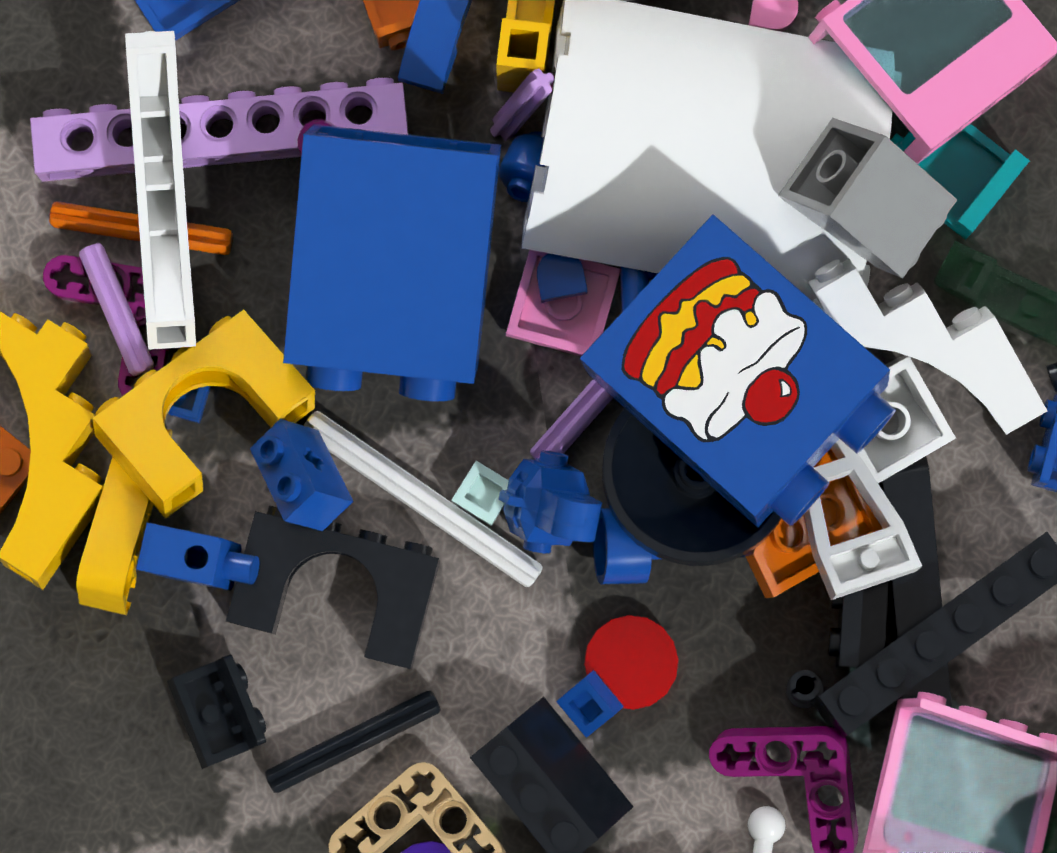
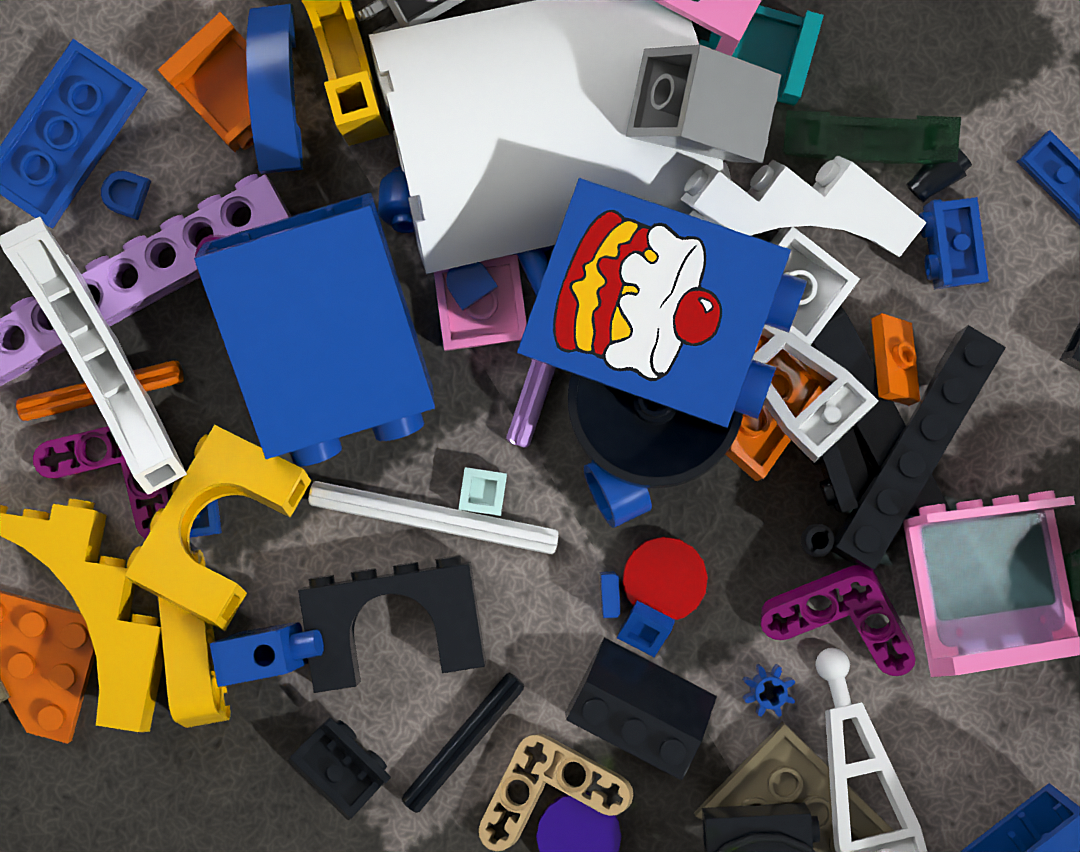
camera: 20 degrees left, 5 degrees up
lavender axle [79,243,154,376] -> none
blue brick [250,419,354,531] -> none
lavender axle [490,68,555,141] -> none
blue piece [498,450,602,553] -> none
none -> blue tile [101,171,151,220]
none -> blue tile [600,571,620,618]
none -> blue gear [742,664,795,717]
none -> orange plate [871,313,920,406]

